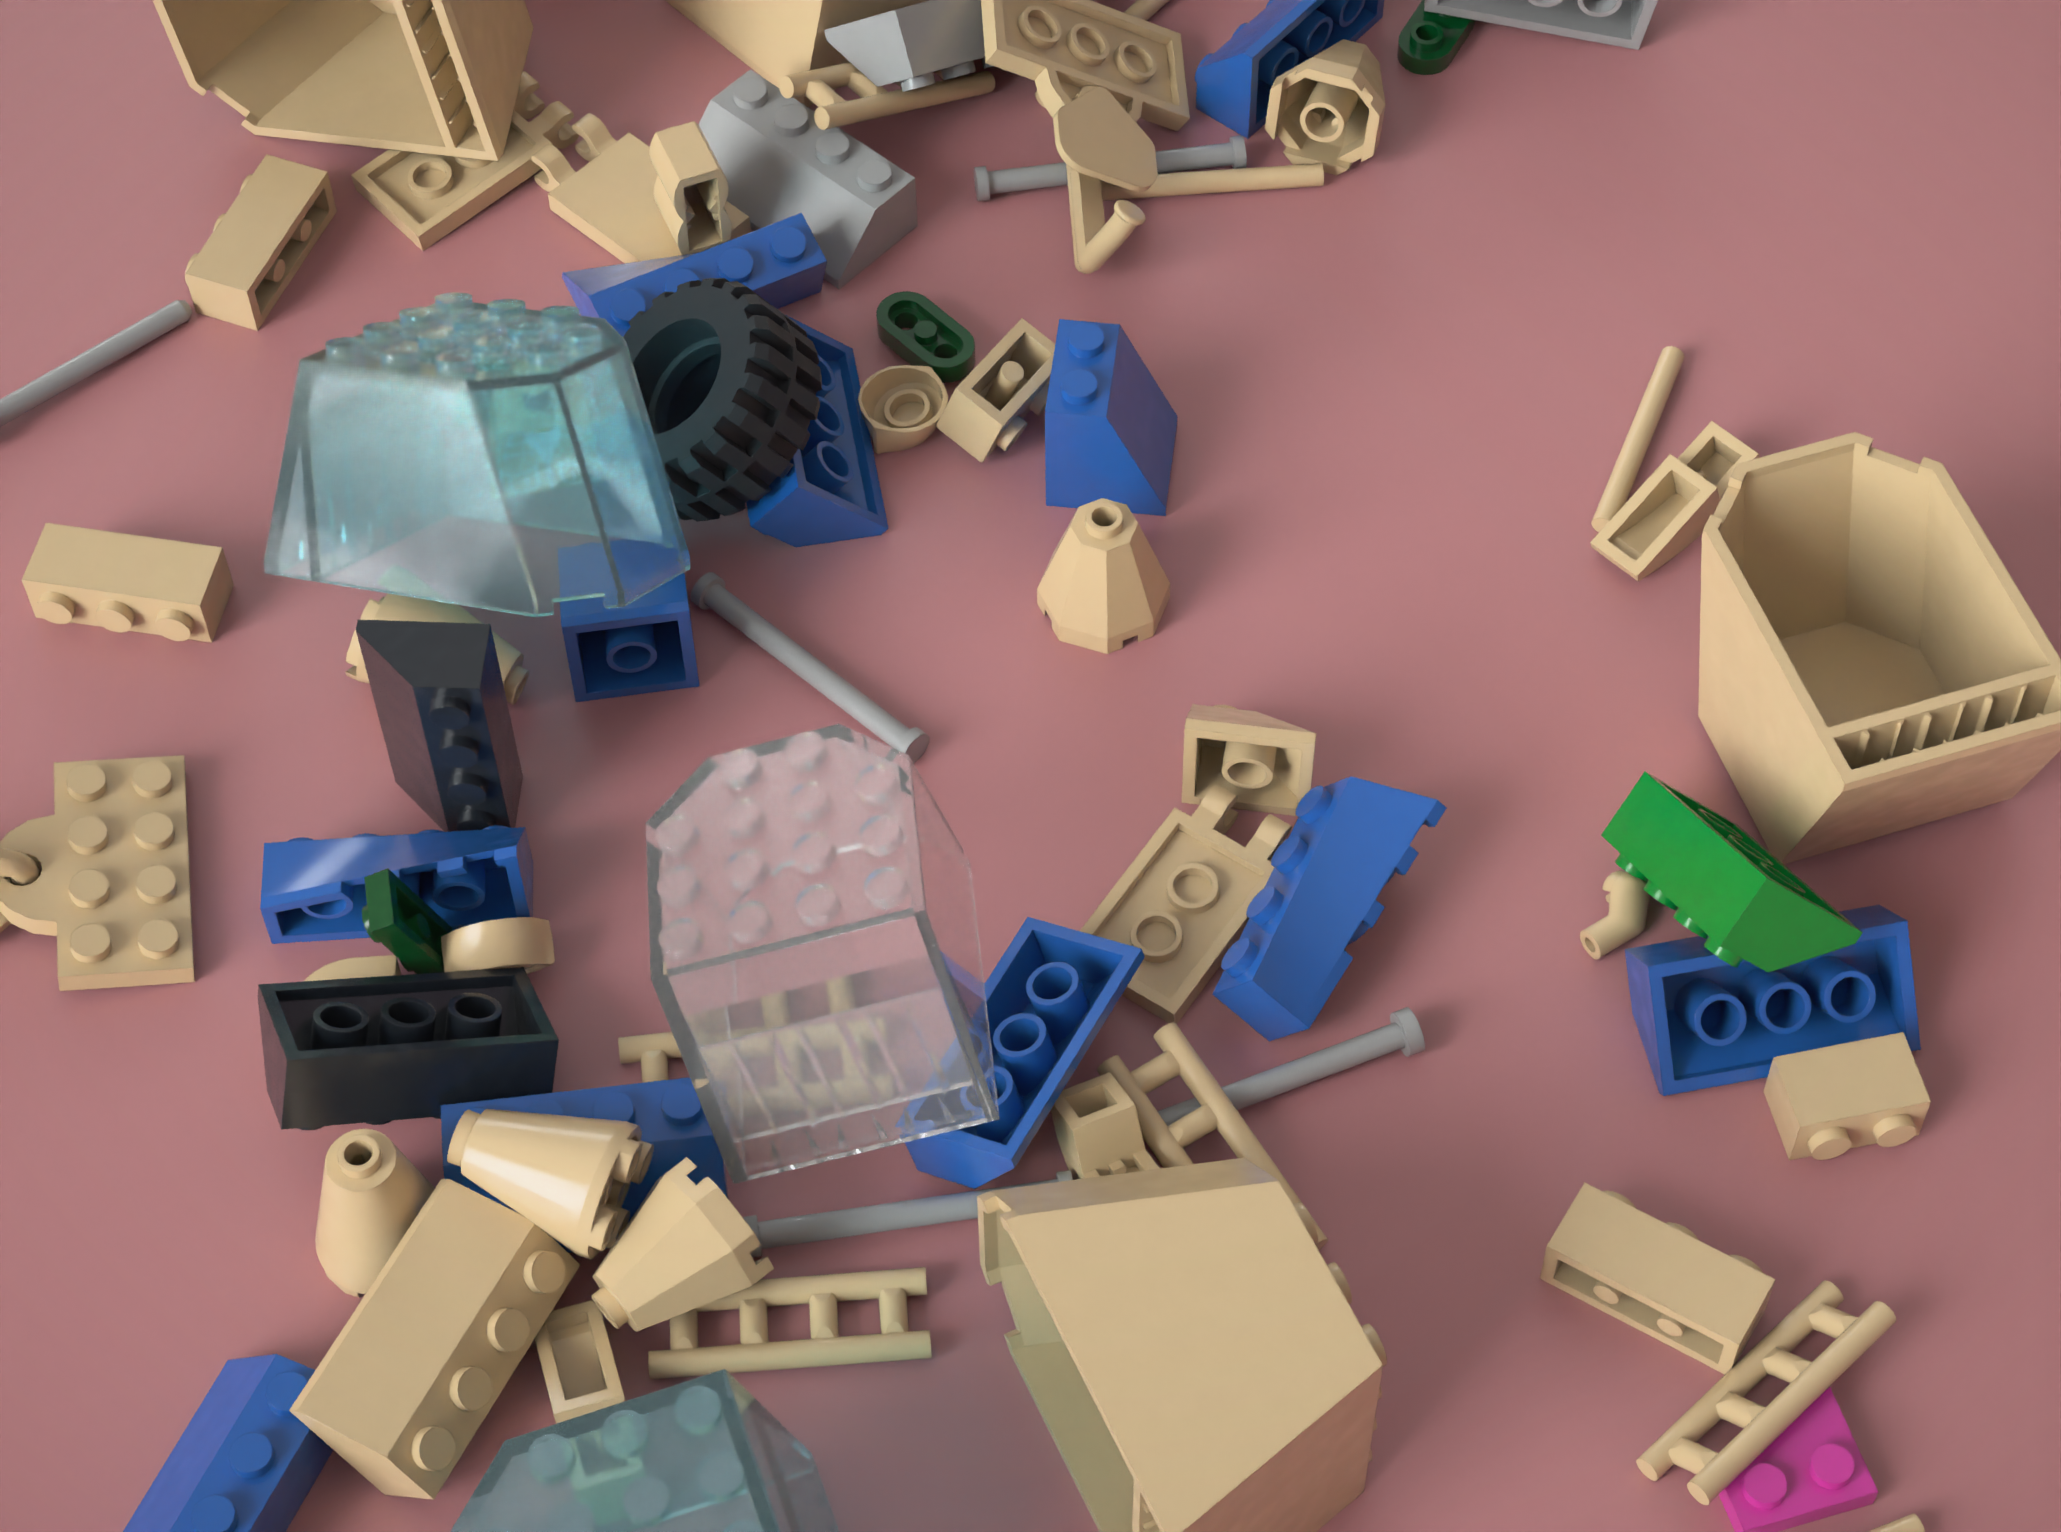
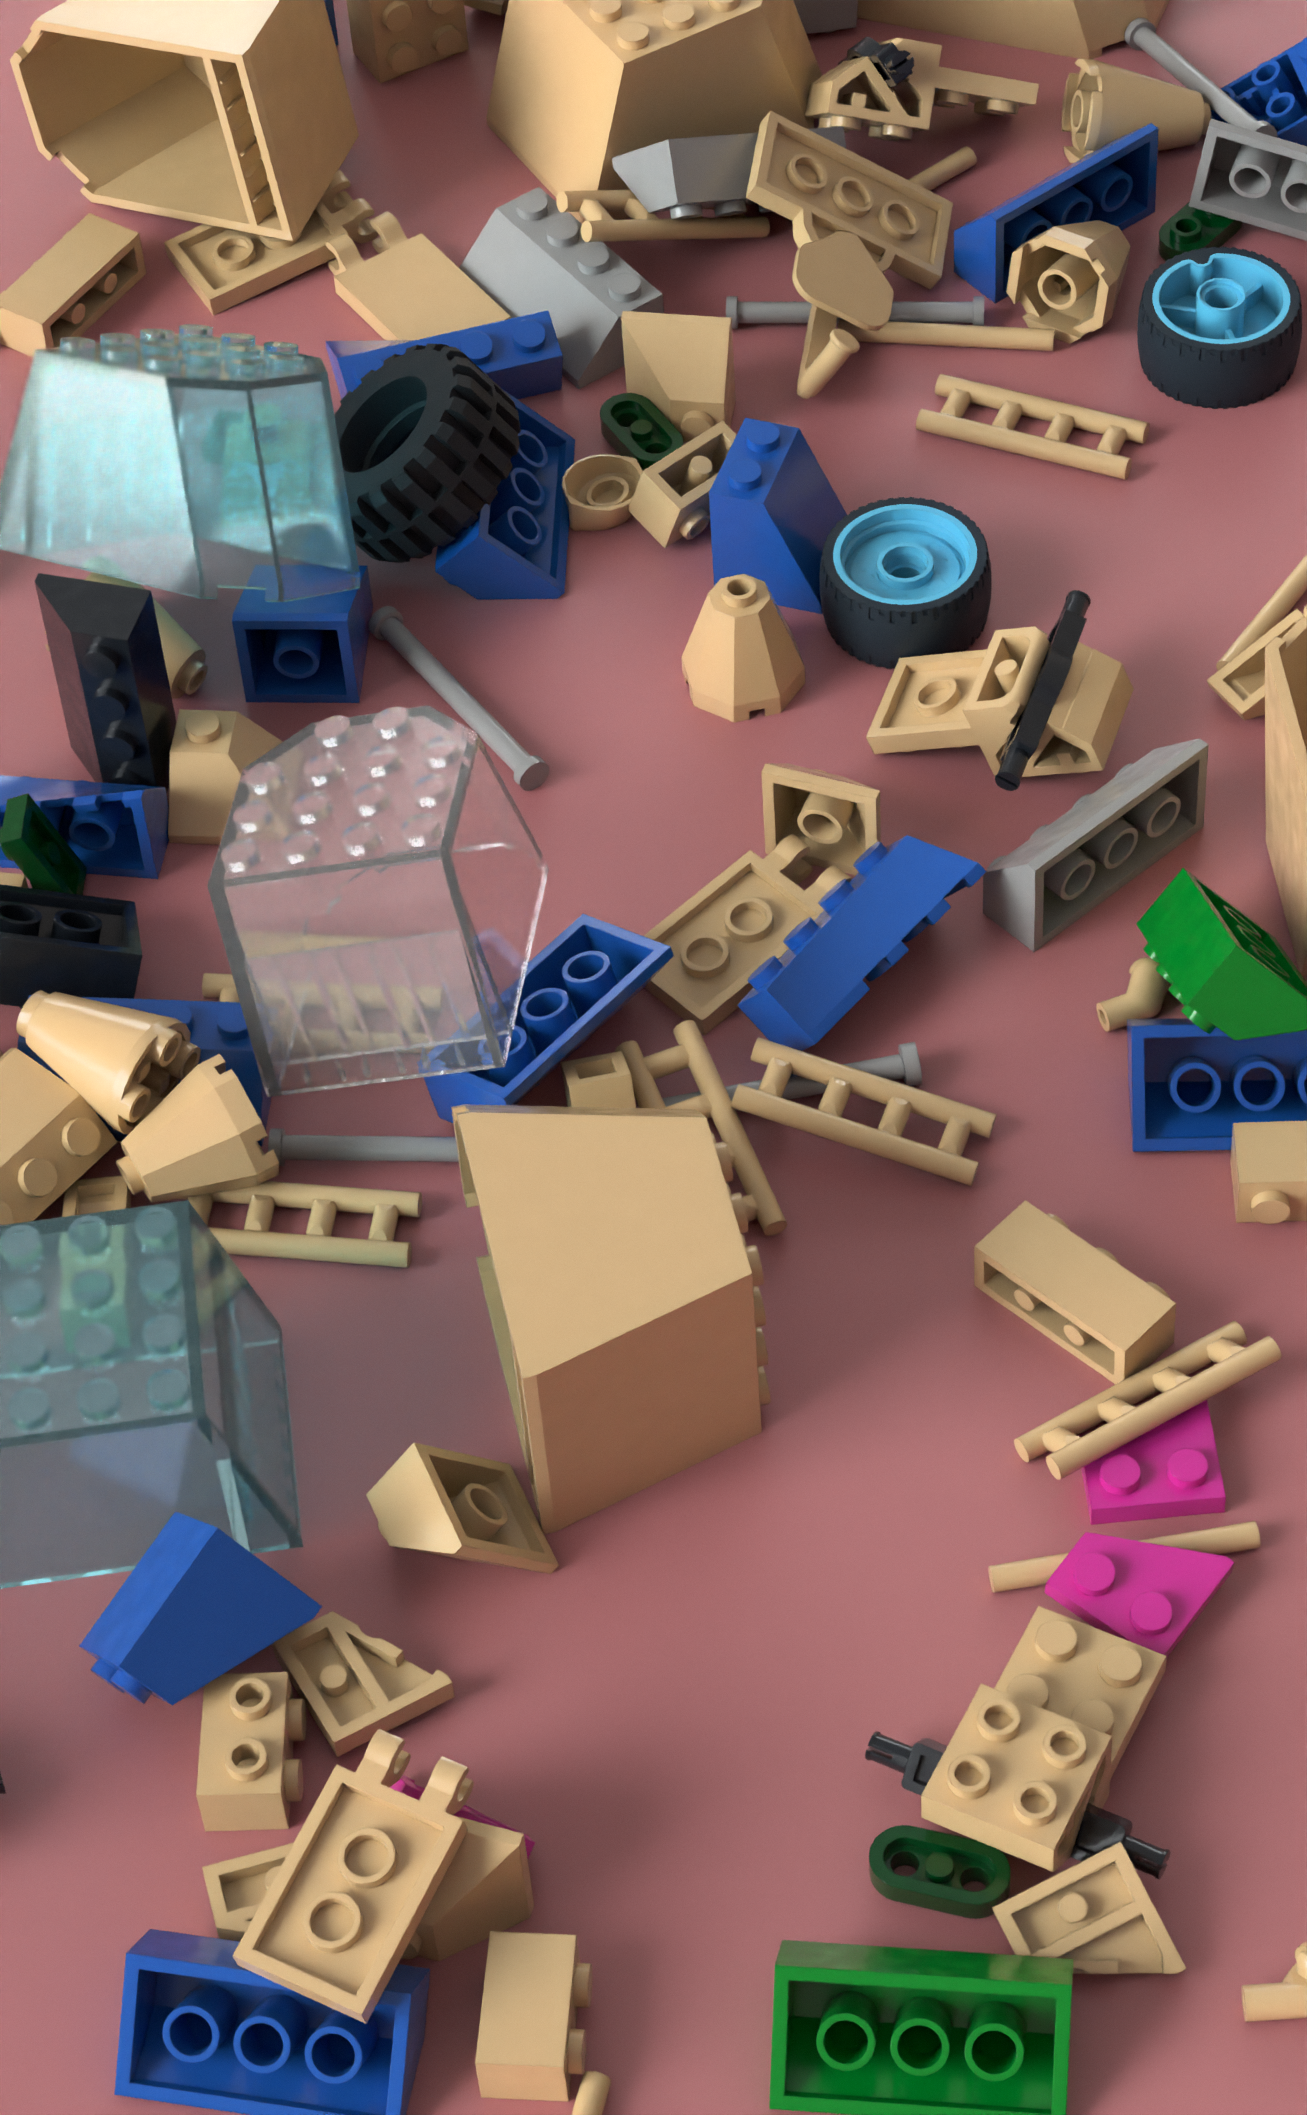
camera: 15 degrees right, 5 degrees down
tan hat [441,917,555,974] -> none
tan brick [650,121,732,255] -> none
none -> tan slope [168,709,303,847]
none -> tan slope [621,311,736,442]
none -> tan bar [731,1037,997,1186]
none -> wheel [820,497,992,669]
none -> tan piece [866,590,1134,791]
none -> tan bar [916,374,1150,480]
none -> light grey slope [983,738,1208,952]
none -> wheel [1137,247,1302,409]

